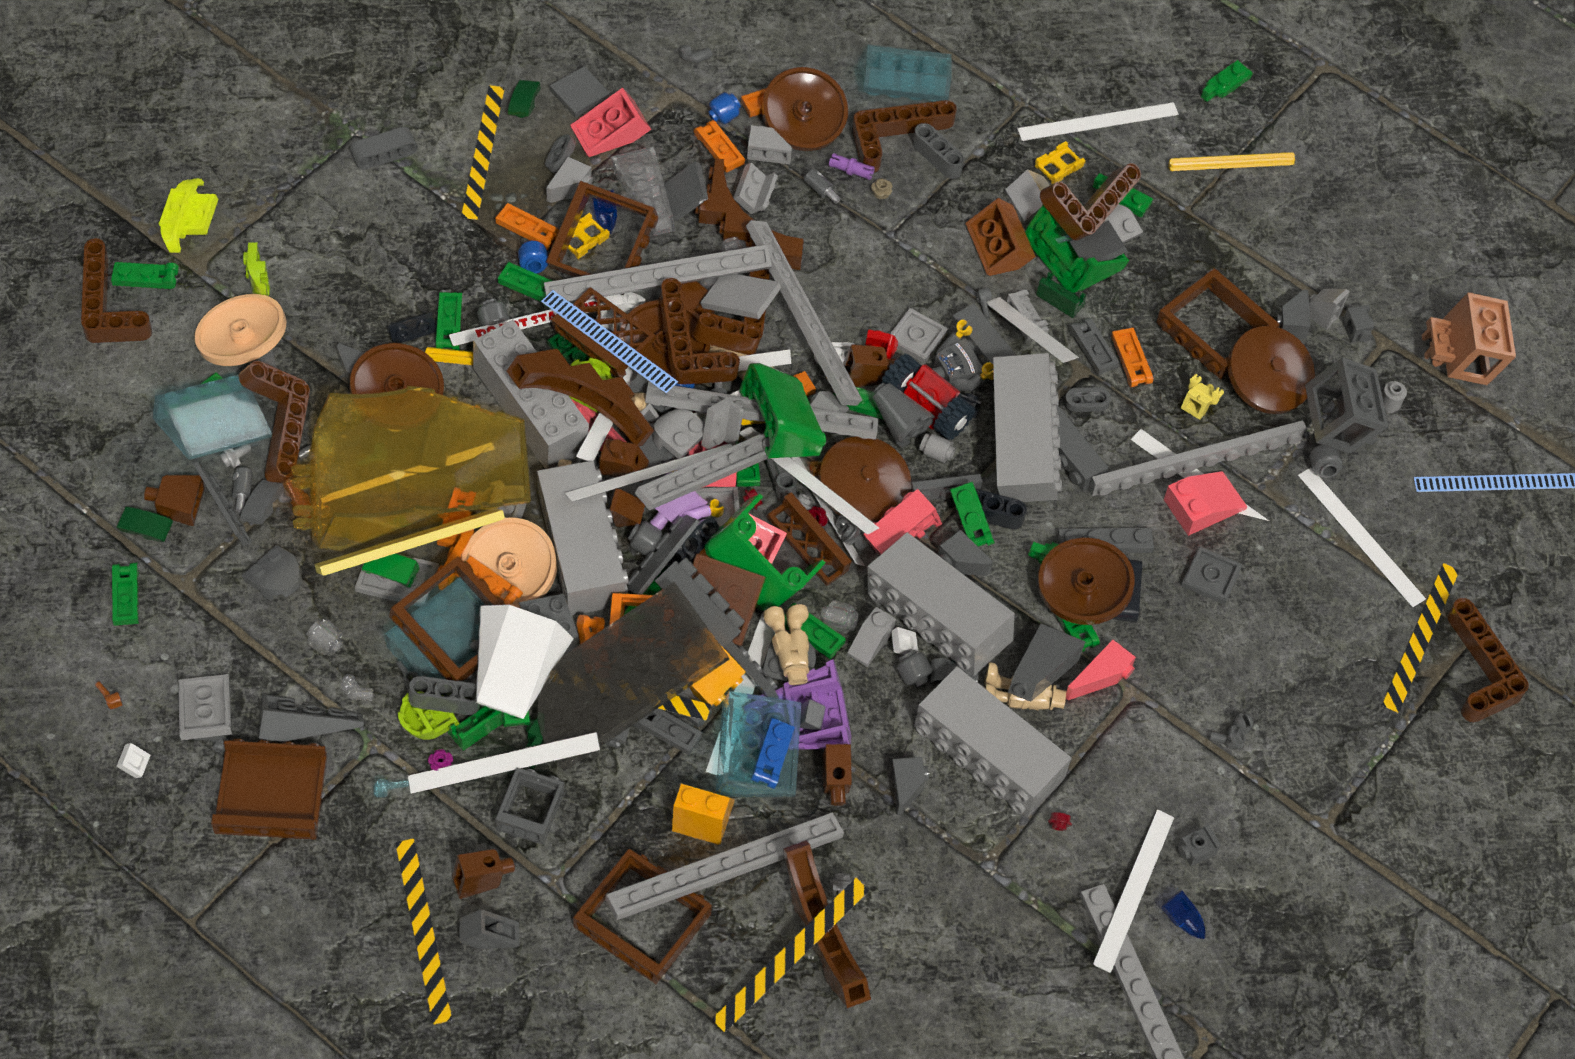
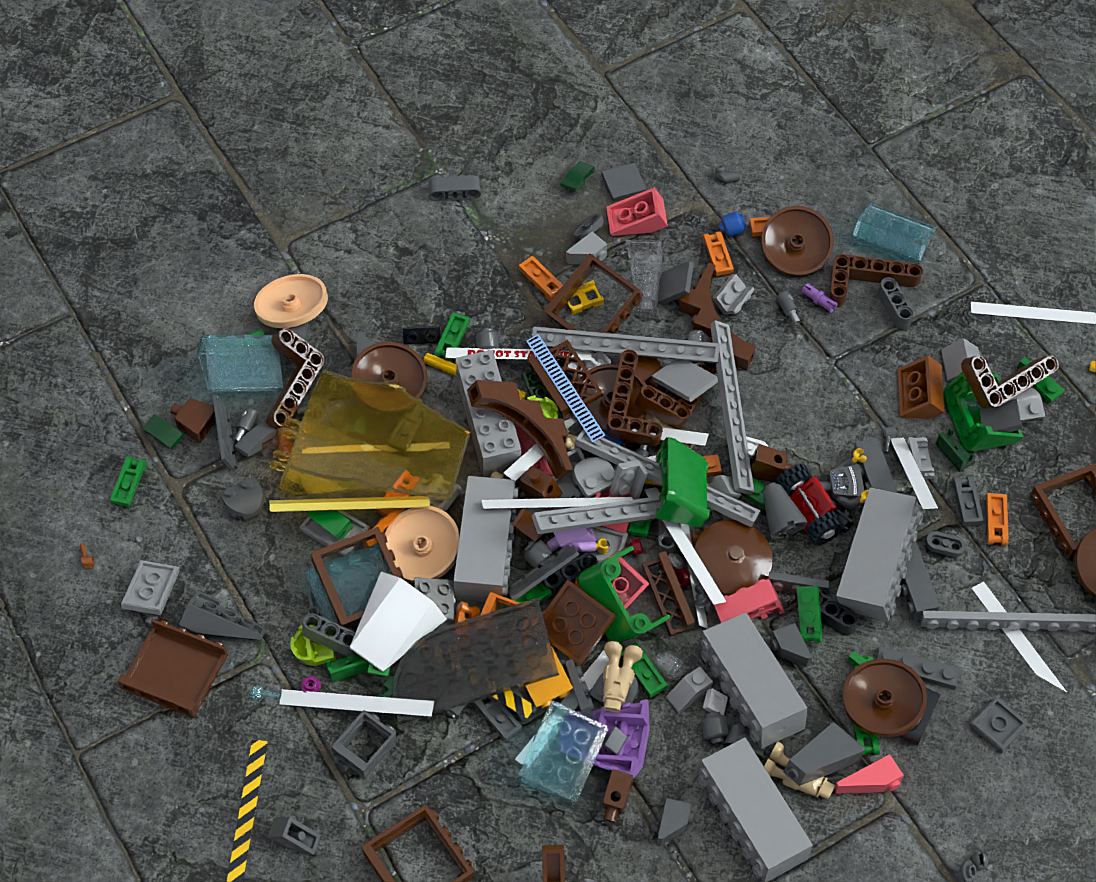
camera: 25 degrees right, 0 degrees up
reddish brown beam [81,238,152,343] -> none
green plate [111,262,179,289] -> none
white plate [116,743,150,778] -> none
neon yellow plate [159,178,219,253] -> none
light grey plate [220,443,251,469] -> none
lime slope [243,243,270,296] -> none
clear head [306,619,344,656] -> none
clear arm [341,674,374,701] -> none
reddish brown torso [452,849,515,899] -> none
orange plate [456,556,523,606] -> none
sticker [461,85,505,220] -> none
green plate [498,262,552,308] -> none
blue head [518,241,548,274] -> none
clear blue plate [592,190,617,234] -> none
light grey plate [605,813,844,921] -> none
dark grey windscreen [655,558,745,648] -> none
light orange slope [672,784,735,845] -> none
light grey slope [747,125,792,164] -> none
blue plate [751,718,795,789] -> none
red plate [865,329,898,359] -> none
dark tan plate [871,179,893,199] -> none
light grey tile [891,308,948,364] -> none
light grey brick [919,433,956,463] -> none
yellow piece [1035,141,1086,184] -> none
coral slope [1164,471,1247,536] -> none
light yellow piece [1181,374,1224,420] -> none

